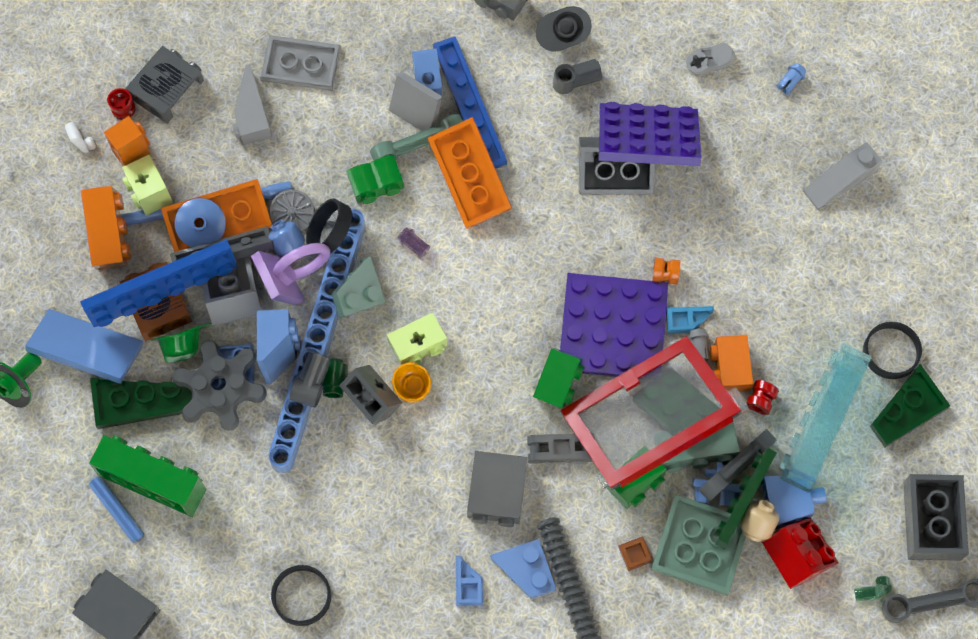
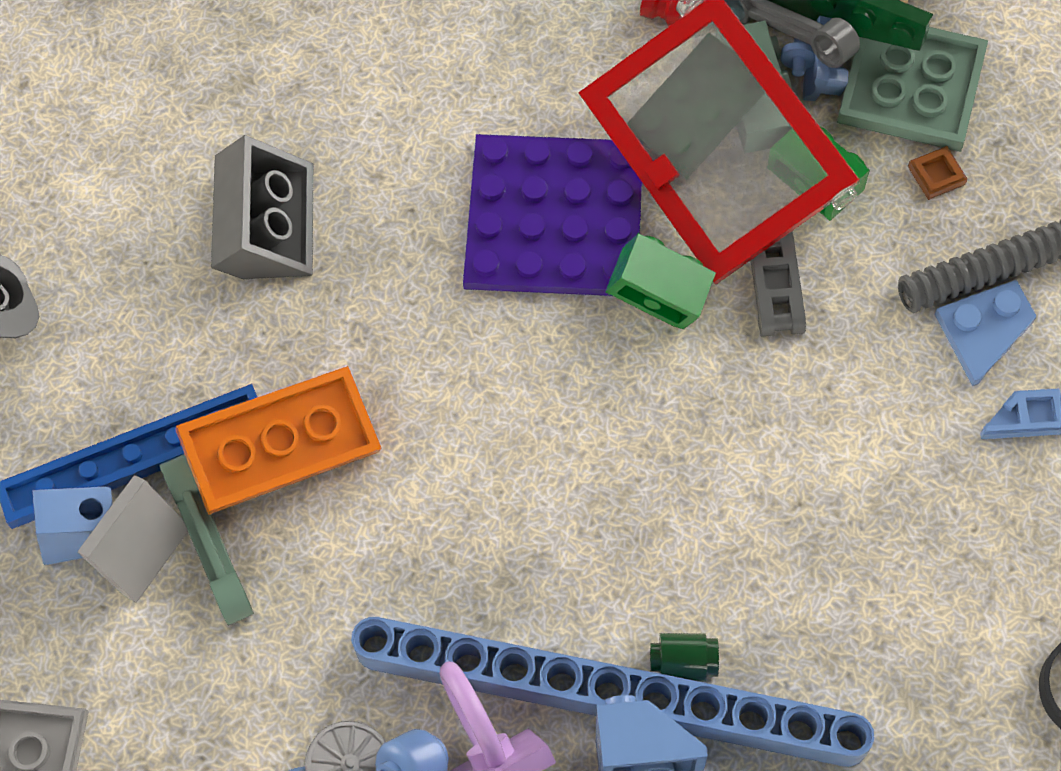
camera: 90 degrees left, 5 degrees down
dark grey piece [290,352,330,408] -> none
black tyre [306,198,352,254] -> none
sand green wing [332,256,386,318] -> none
dark grey brick [339,365,403,424] -> none
green brick [346,155,404,204] -> none
yellowish green brick [387,312,447,365] -> none
light orange hair [392,362,432,403] -> none
clear purple pin [398,227,431,258] -> none
dark grey brick [467,451,527,527] -> none
dark grey piece [553,59,603,94] -> none
dark purple plate [599,102,702,167] -> none
orange wheel [652,257,681,285] -> none
dark azure tile [666,306,714,334] -> none
light grey piece [686,43,735,76] -> none
light grey pin [688,329,710,361] -> none
orange brick [710,335,753,392] -> none

